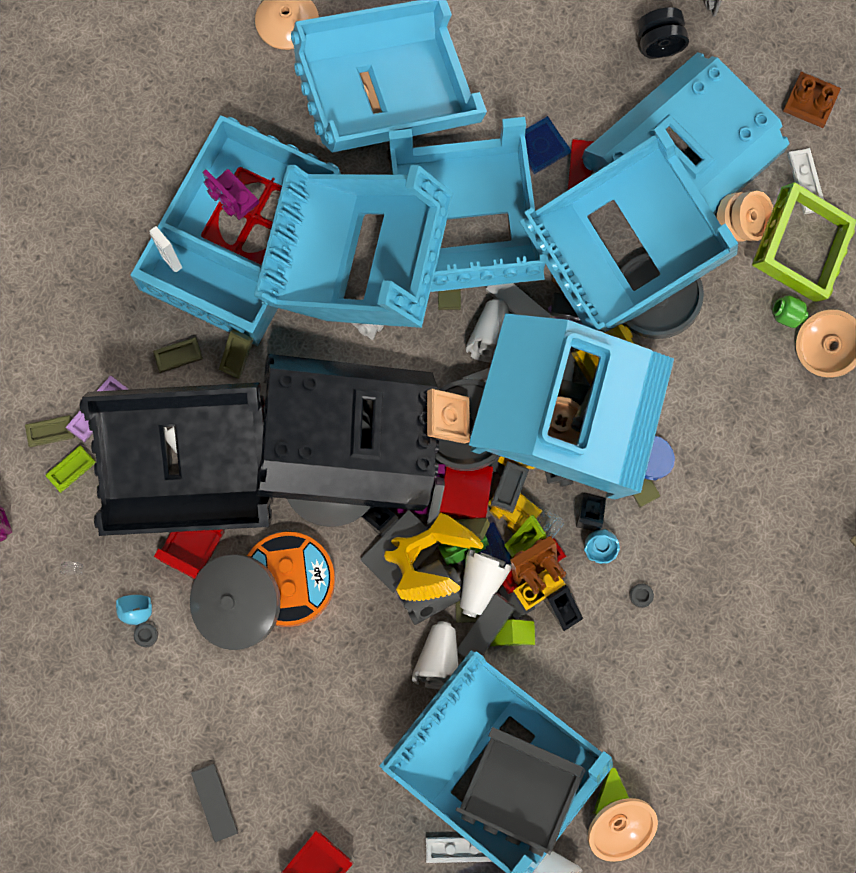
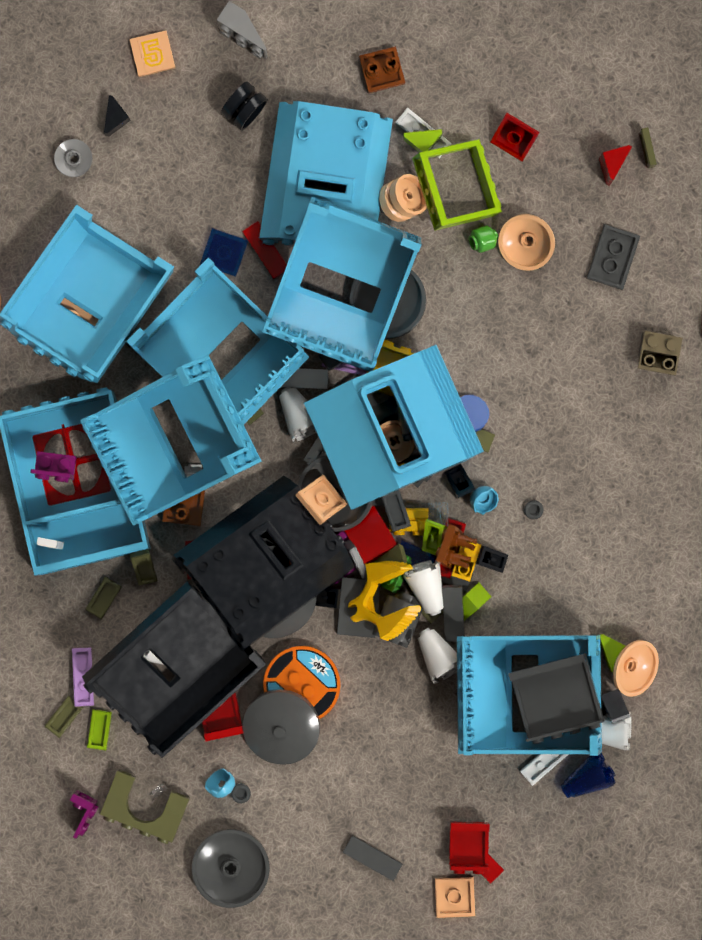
camera: 45 degrees left, 10 degrees up
none -> olive arch [100,770,190,844]
none -> dark orange plate [162,490,205,526]
none -> dark grey dish [192,829,270,908]
none -> lime slope [403,129,442,153]
none -> black slope [601,689,630,723]

